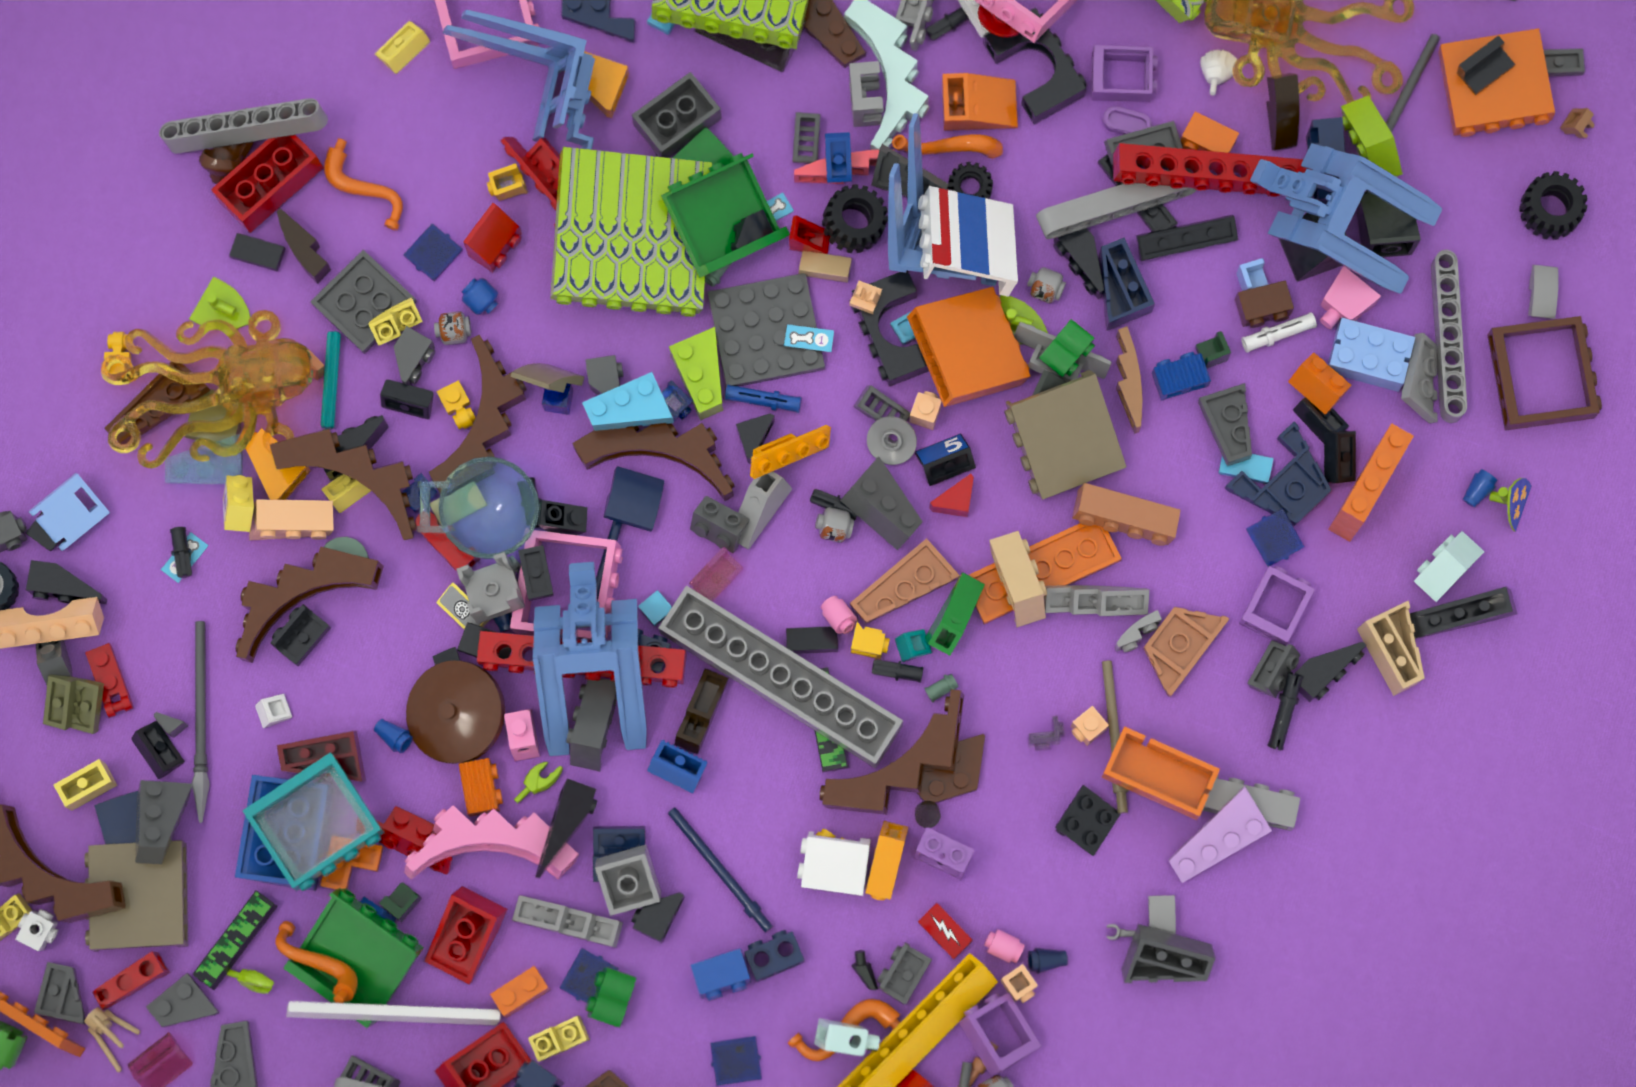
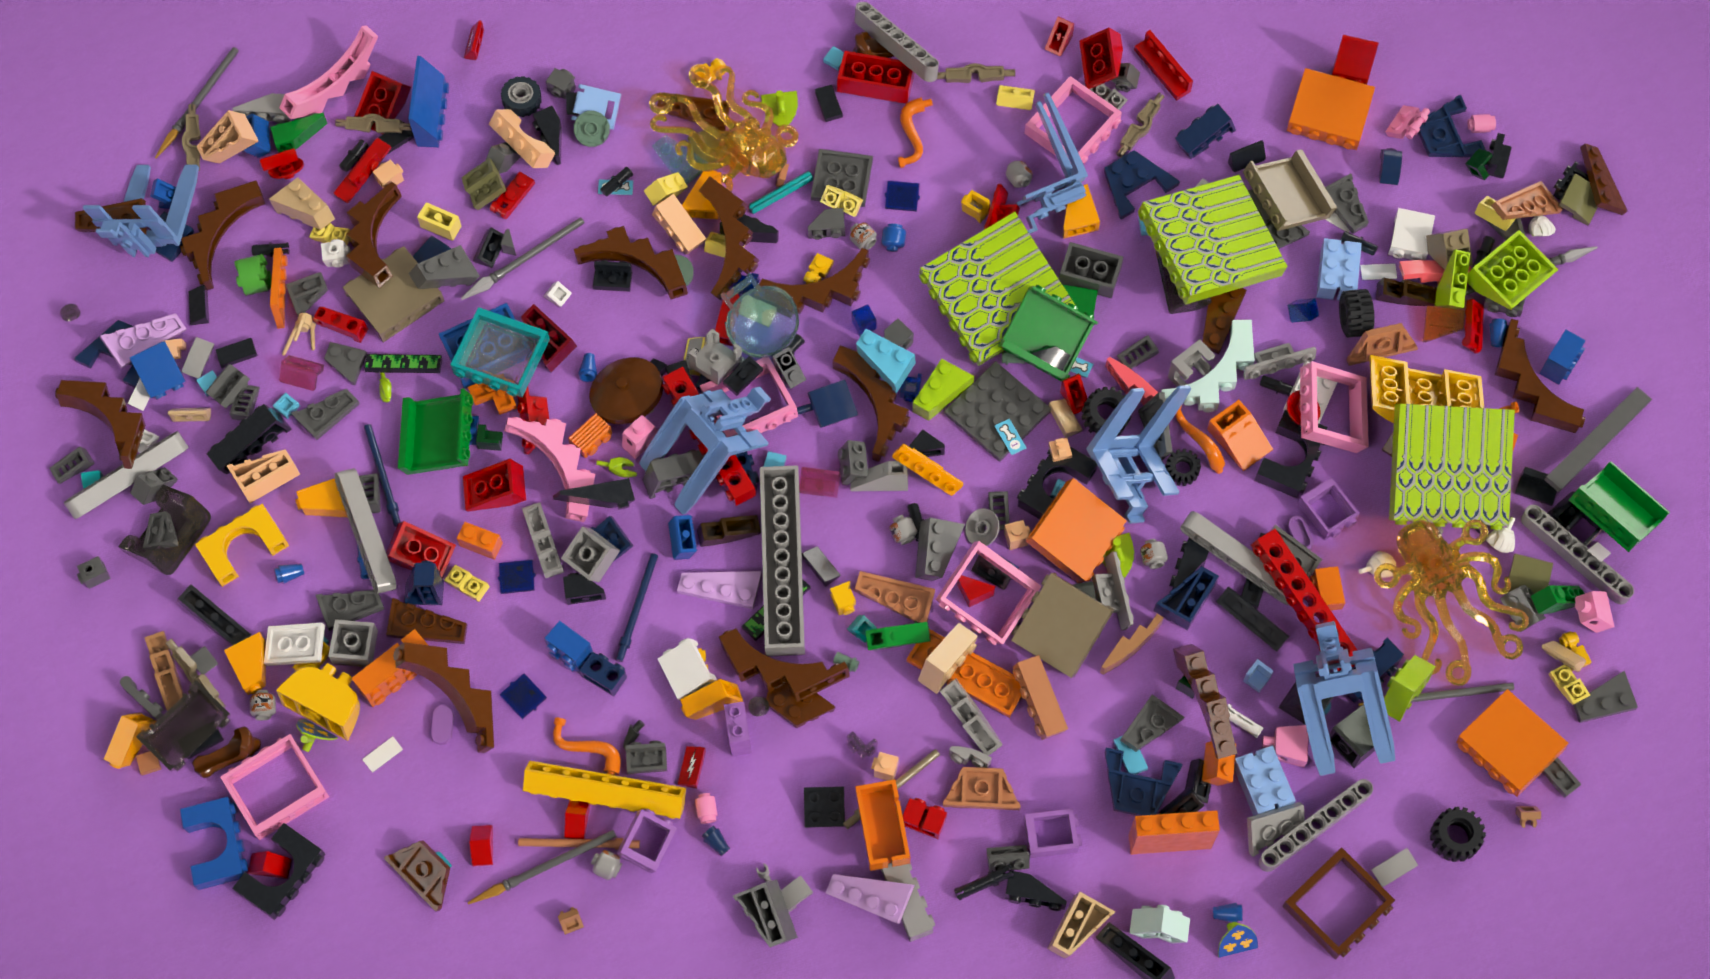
camera: 55 degrees right, 10 degrees down
orange animal [275,921,358,1003] -> none
dark brown slope [277,208,331,284] -> none
white tile [286,1001,500,1025] -> none
black slope [380,379,433,419] -> none
red slope [463,203,522,273] -> none
dark tan slope [511,363,585,393] -> none
green brick [585,967,636,1028] -> none
blue pin [725,384,802,413] -> none
light aqua torso [814,1018,880,1056] -> none
bright pink brick [821,596,857,634] -> none
blue slope [825,132,852,183] -> none
black axle [872,659,924,683] -> none
white panel [918,186,1018,297] -> none
light nougat brick [1000,964,1038,1003] -> none
green brick [1039,319,1095,378] -> none
blue brick [1152,352,1211,401] -> none
reddish brown brick [1235,280,1294,328] -> none
clear blue piece [1246,508,1305,567] -> none
dark brown slope [1266,73,1300,150] -> none
black panel [1457,35,1515,95] -> none
none -> dark blue bar [364,424,401,527]
none -> sand green tile [574,111,610,147]
none -> lavender wing [677,571,762,609]
none -> medium azure tile [823,46,844,70]
none -> red piece [903,798,947,839]
none -> bright pink window [935,541,1042,645]
none -> dark tan piece [937,63,1015,83]
none -> light grey head [1006,161,1033,188]
none -> arch [1173,644,1237,759]

